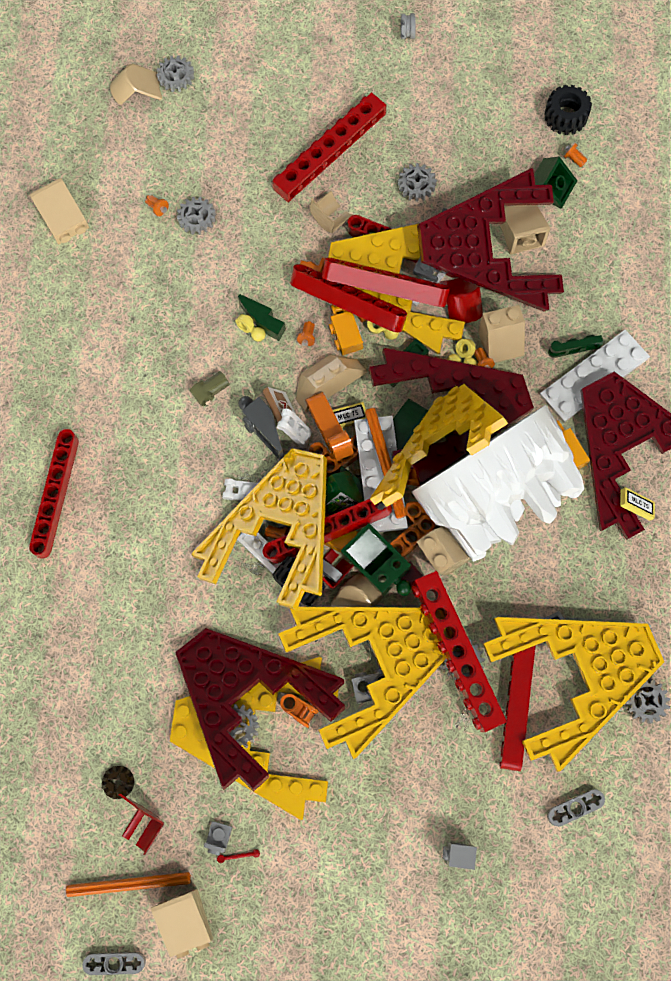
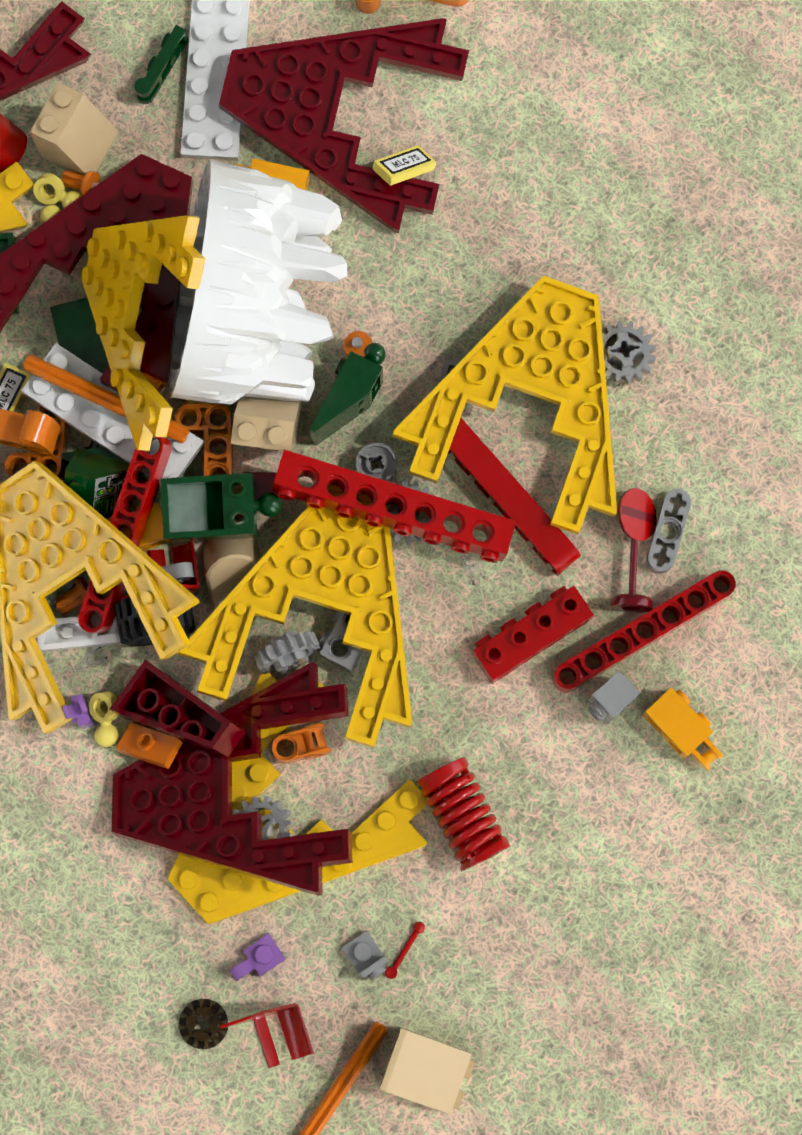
camera: 55 degrees left, 5 degrees up
none -> medium lavender plate [62,694,94,729]
none -> light yellow plate [89,691,119,748]
none -> dark red wedge [109,660,246,757]
none -> orange plate [116,722,182,769]
none -> medium lavender plate [230,933,286,981]
none -> light grey gear [254,631,320,674]
none -> dark green slope [309,342,386,445]
none -> orange piece [343,331,373,357]
none -> light grey wheel [356,443,397,482]
none -> red piece [416,757,511,872]
none -> red brick [472,586,594,684]
none -> red beam [553,570,736,693]
none -> piece [610,488,657,613]
none -> light orange brick [642,687,723,771]

